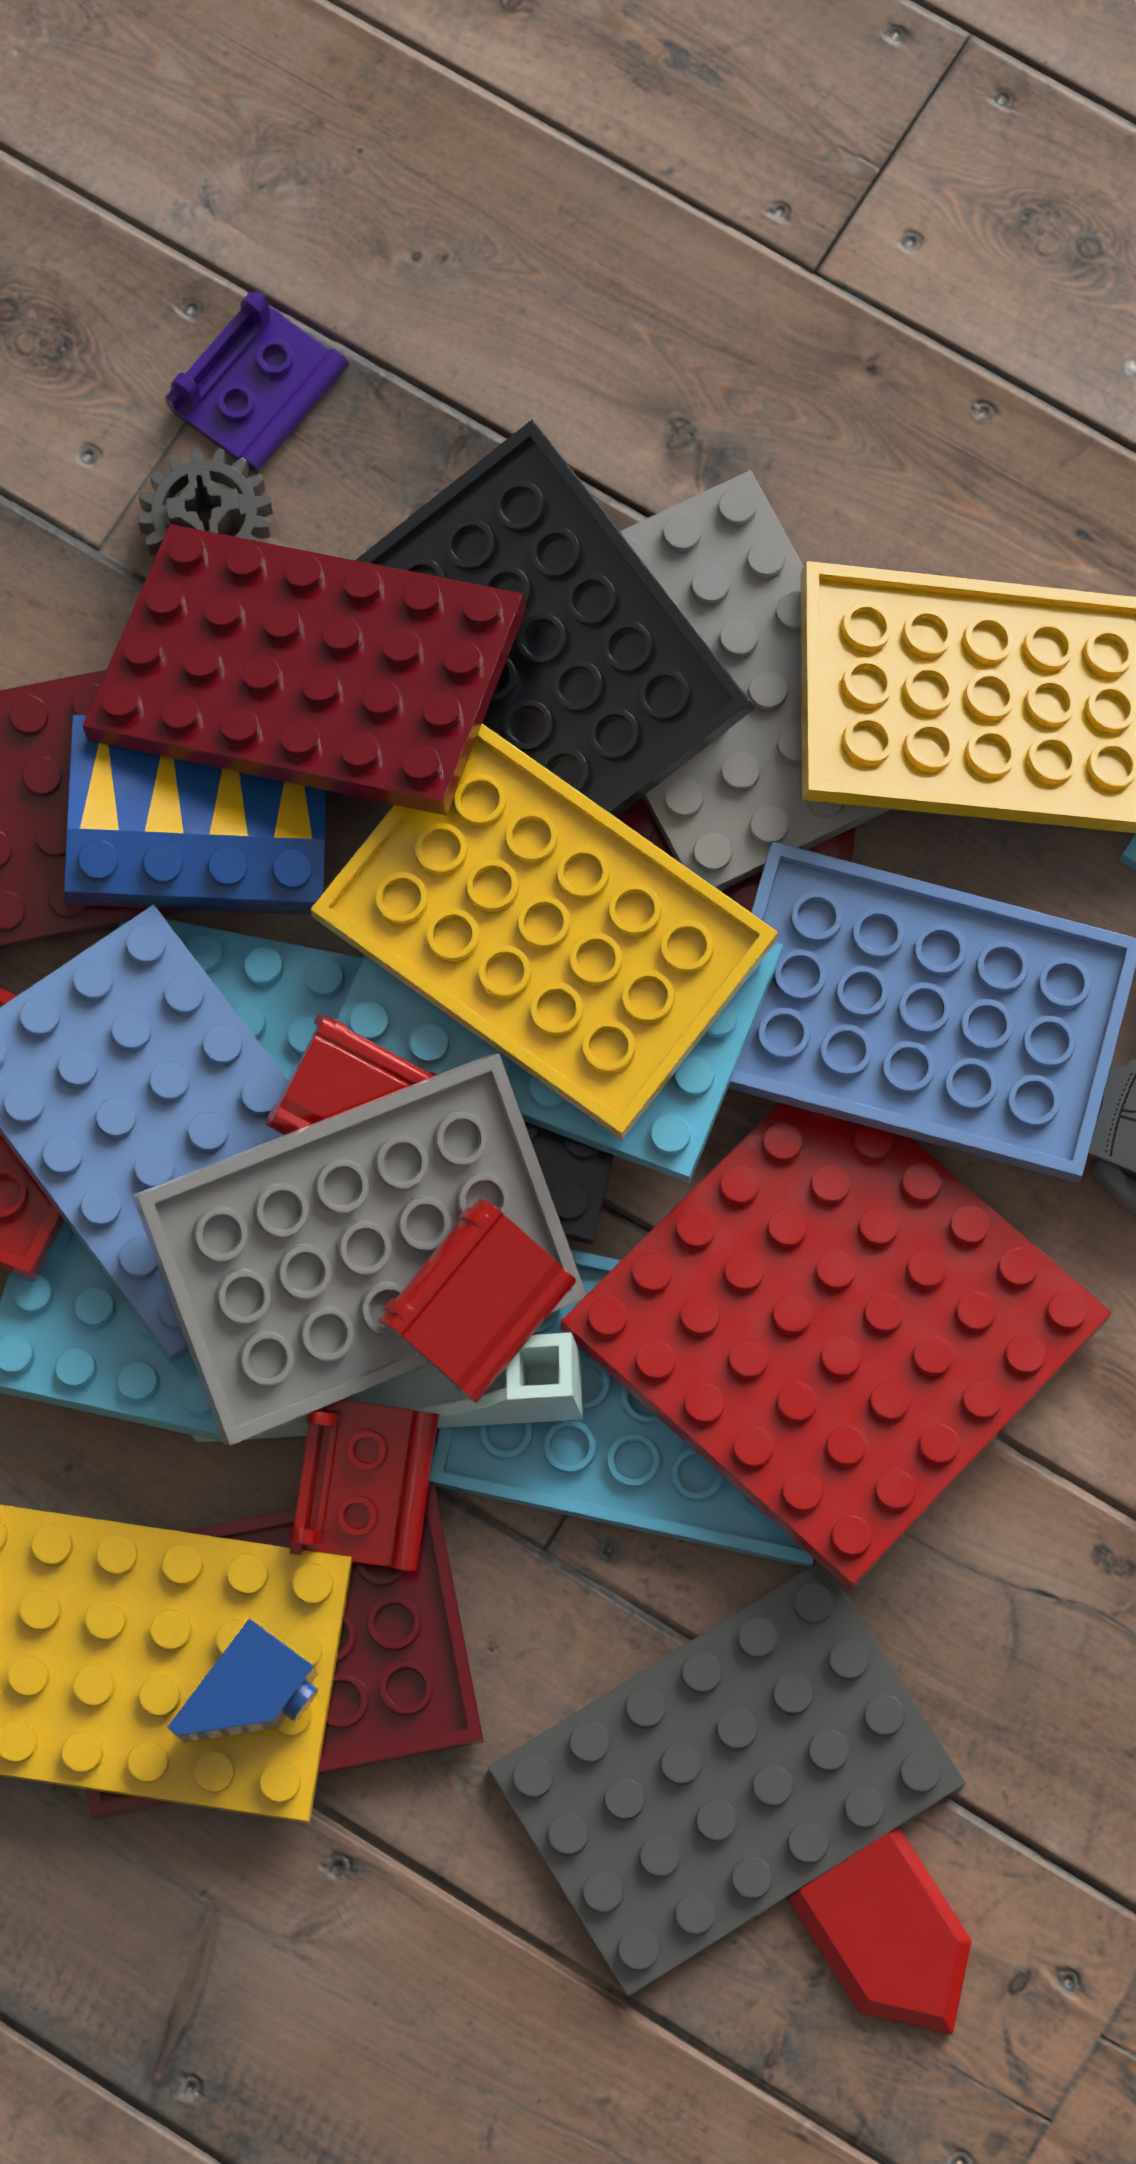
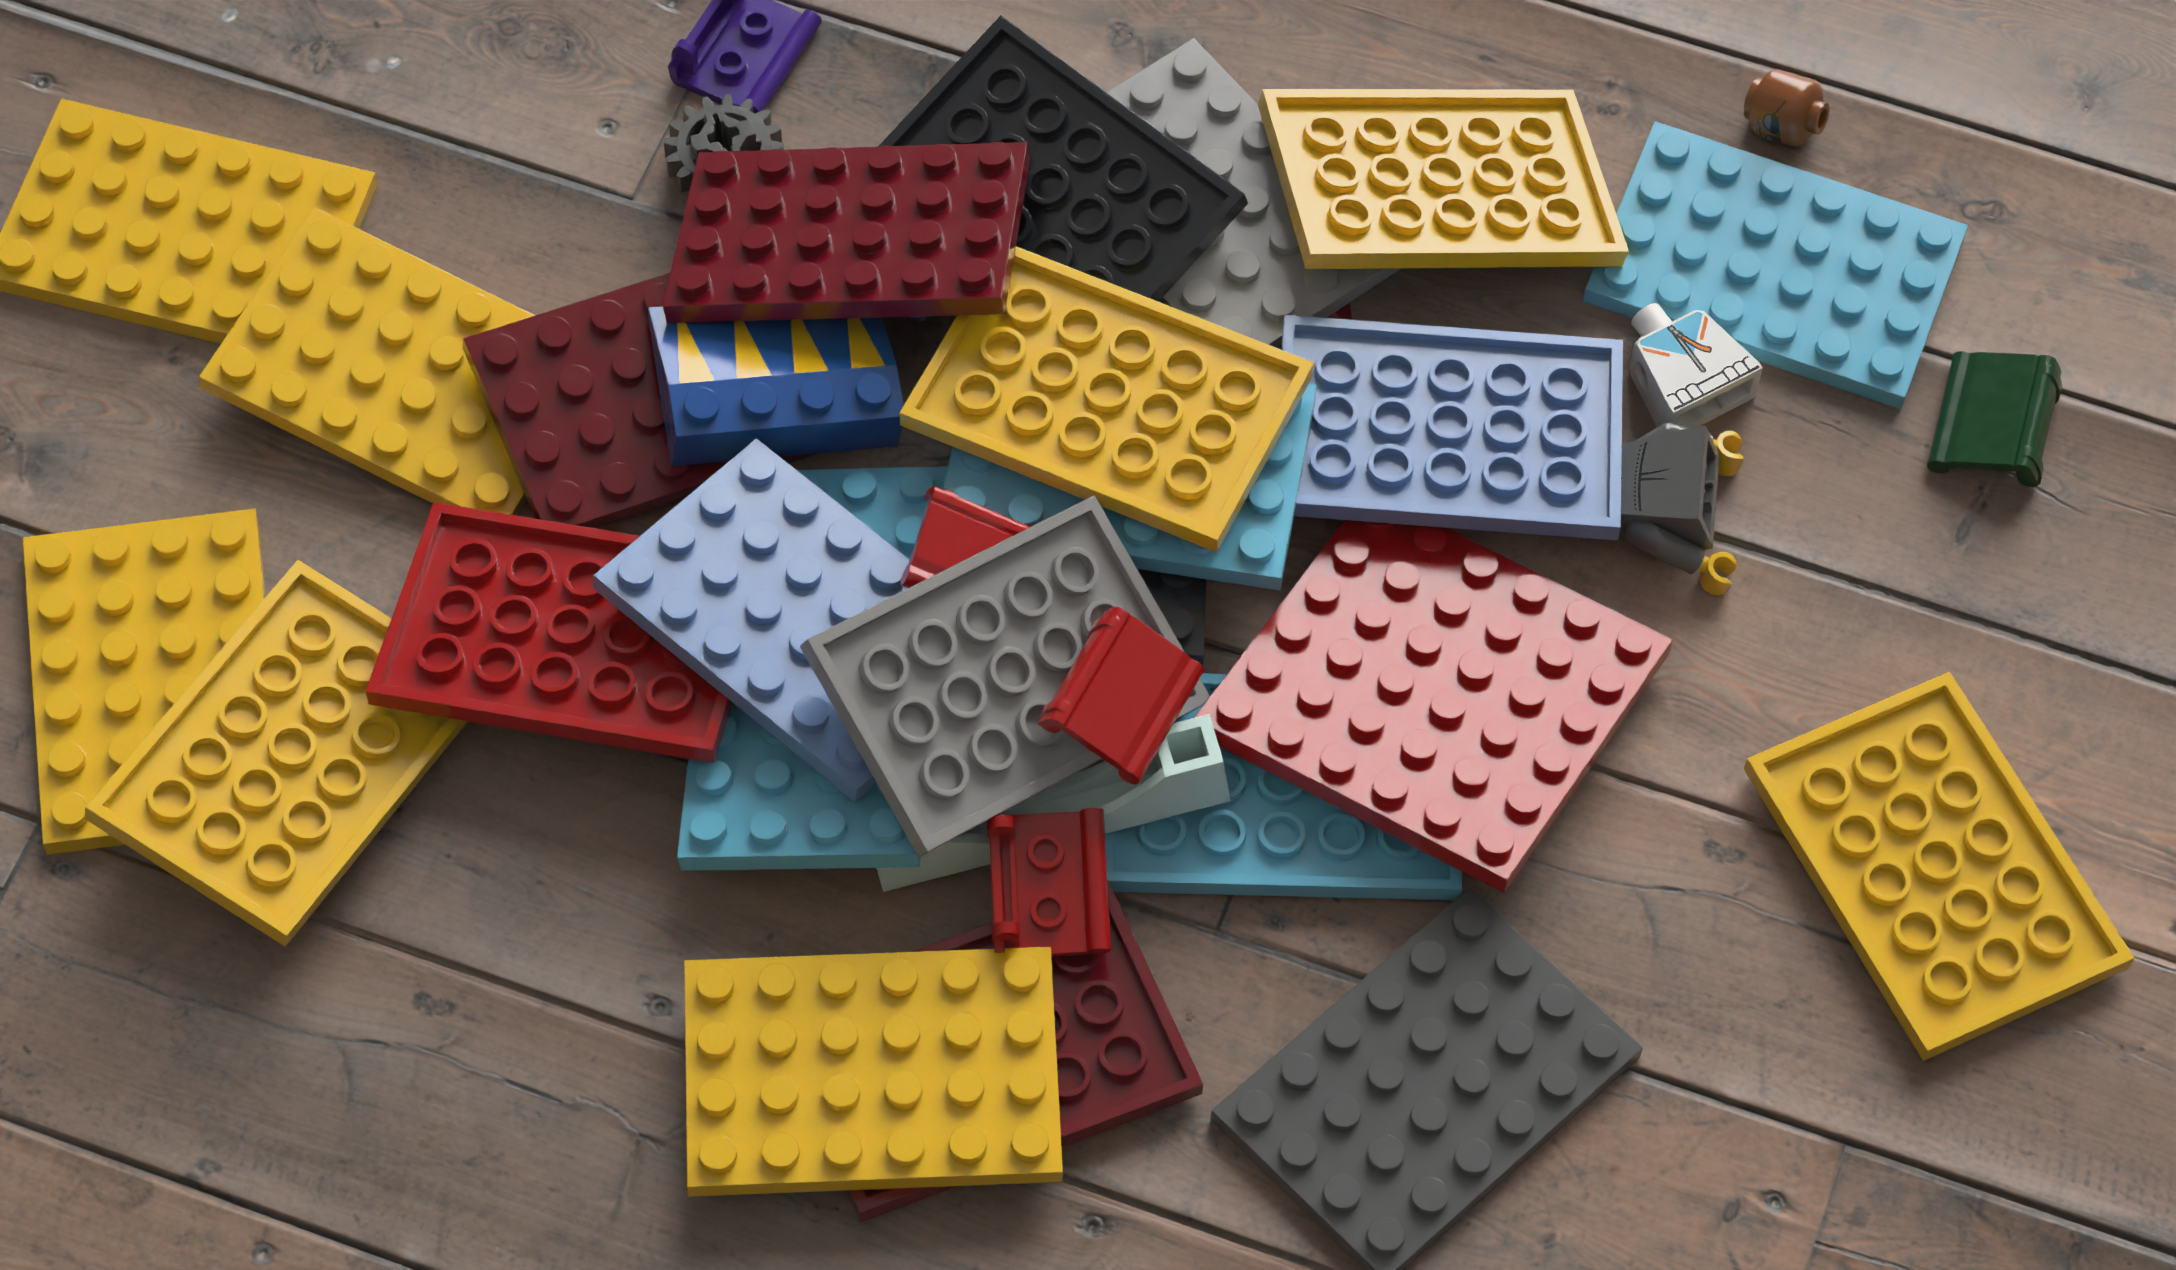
camera: 15 degrees left, 15 degrees down
blue slope [167,1618,319,1743] -> none
red tile [787,1827,972,2035] -> none

